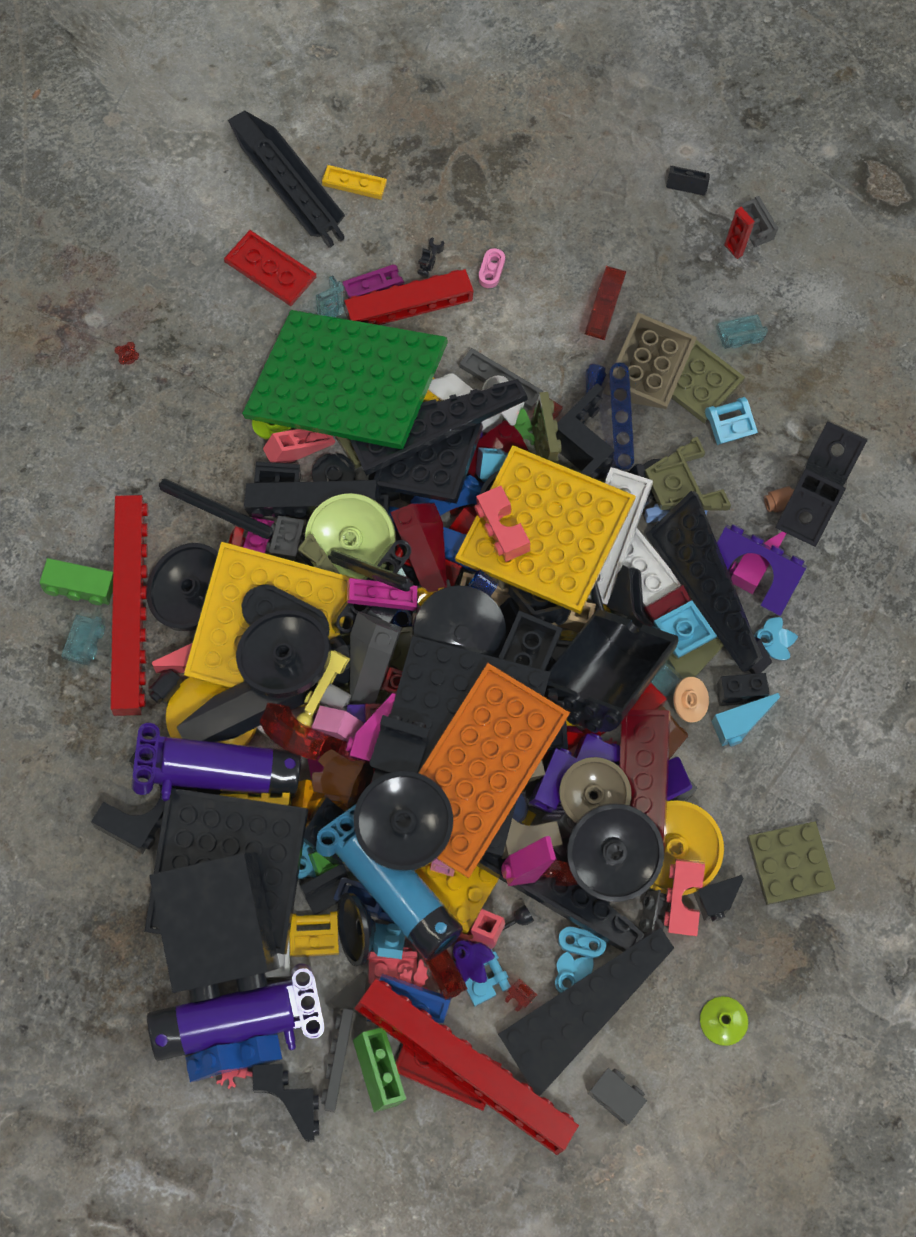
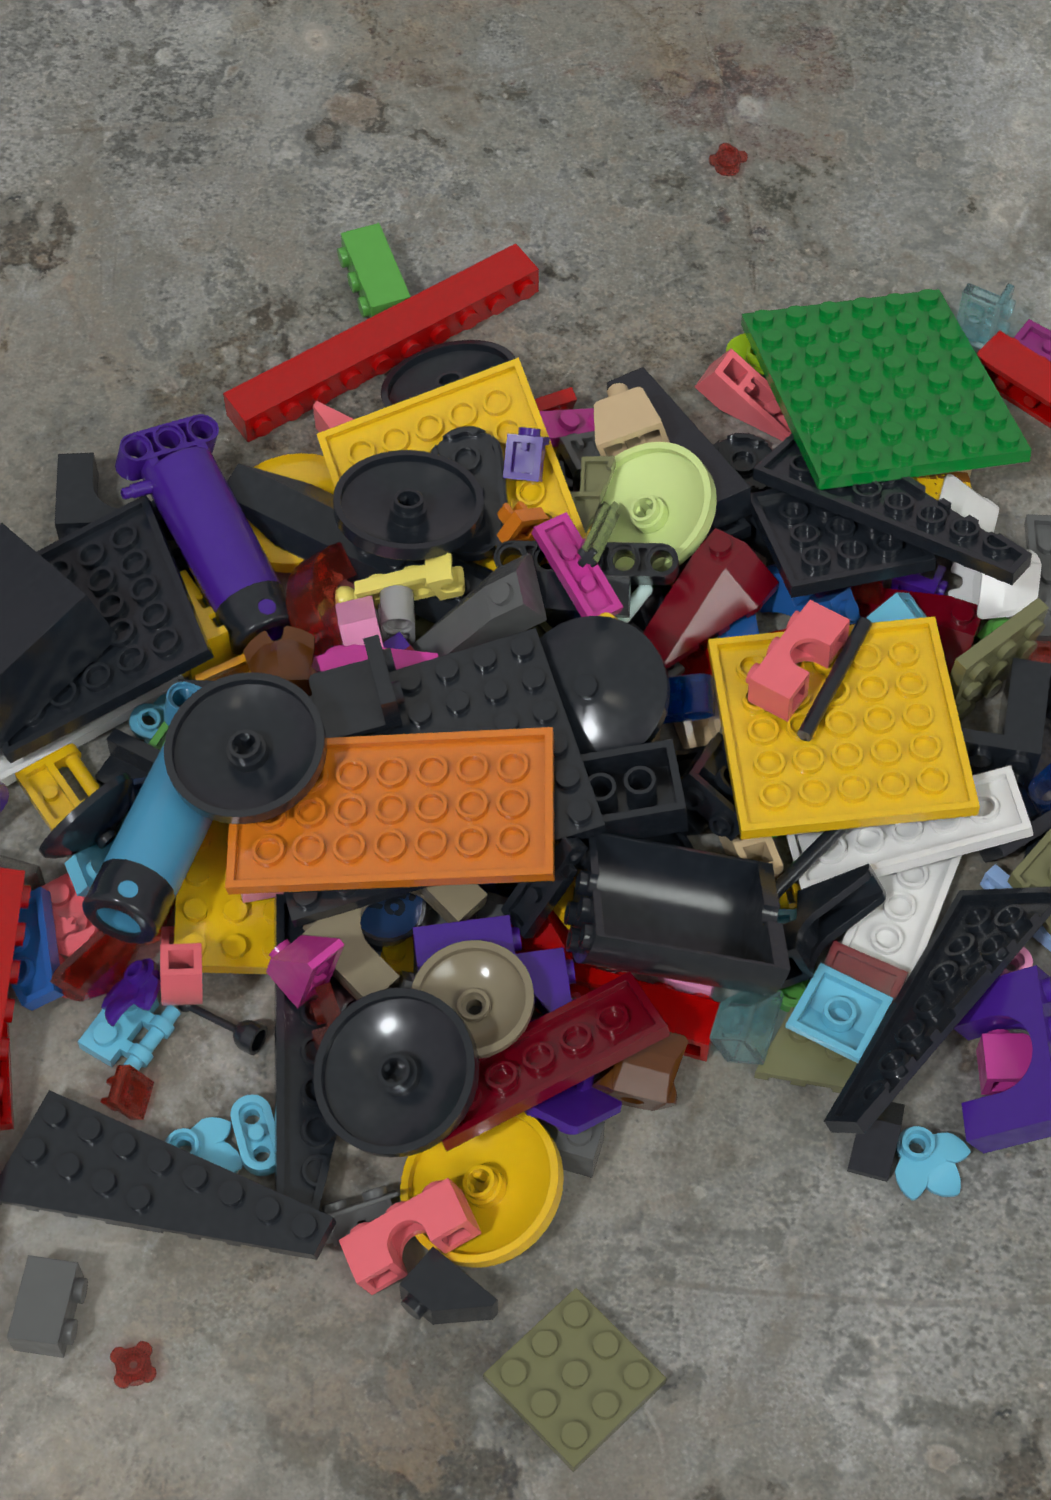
camera: 65 degrees right, 10 degrees down
clear light blue bracket [61,615,105,666] -> none
black brick [148,669,183,704] -> none
black axle [159,478,273,539] -> none
red tile [224,230,317,306] -> none
black hinge [254,461,301,483] -> none
light nougat dish [673,677,709,723] -> none
lime dish [700,996,748,1046] -> none
medium azure slope [711,693,780,746] -> none
black brick [716,673,770,706] -> none
none -> clear red plate [110,1341,157,1389]
none -> orange tile [497,501,549,543]
none -> bracket [503,427,550,482]
none -> tan torso [594,383,670,457]
none -> black bar [797,617,872,741]

